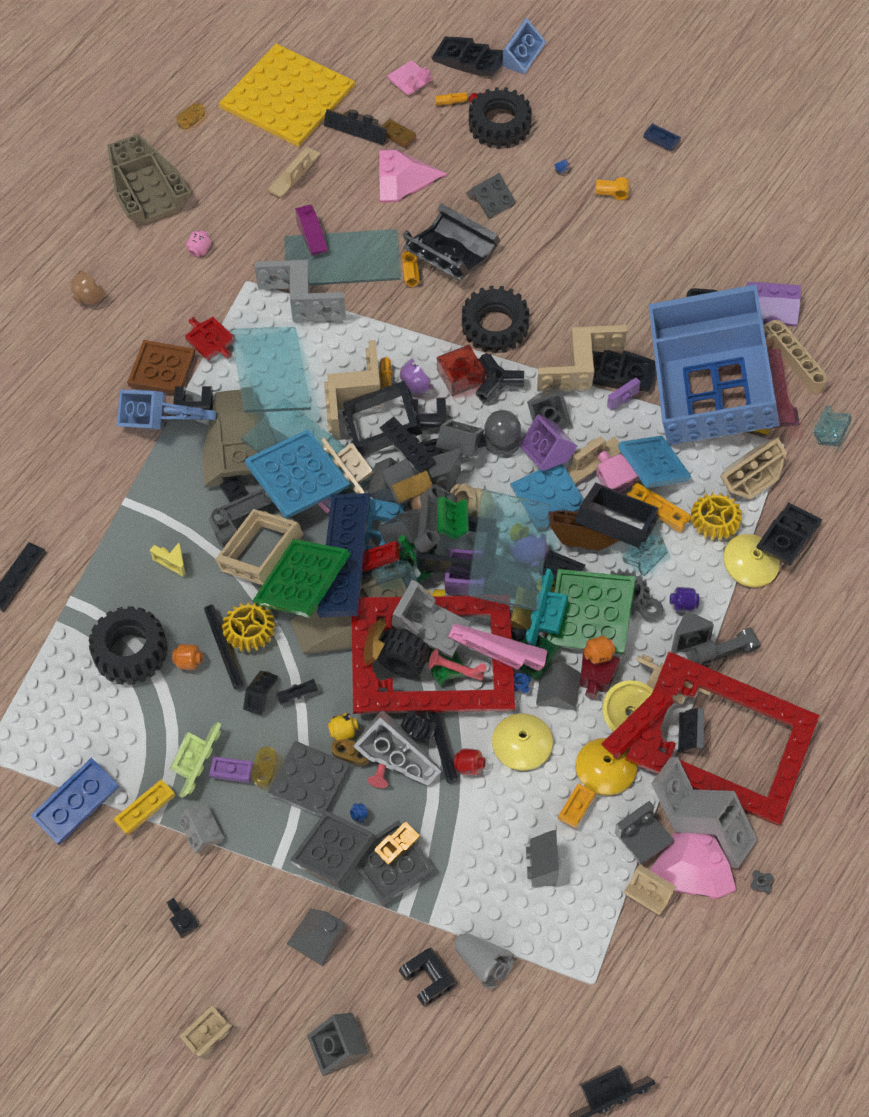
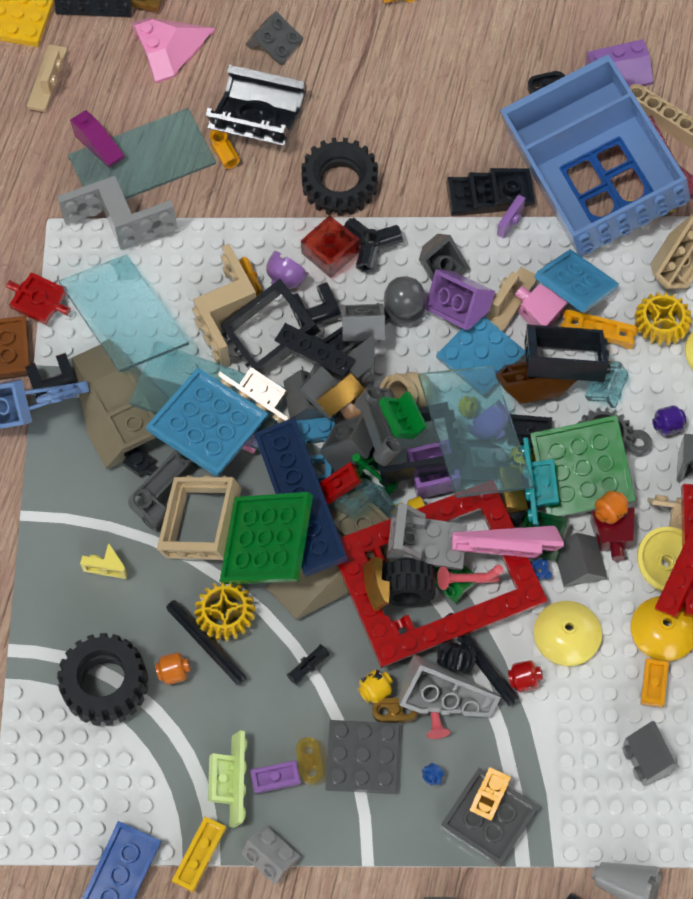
camera: 20 degrees left, 5 degrees up
black bracket [243,671,278,715] -> none
dark grey plate [290,811,376,888] -> none
tan bracket [537,325,627,392] -> none

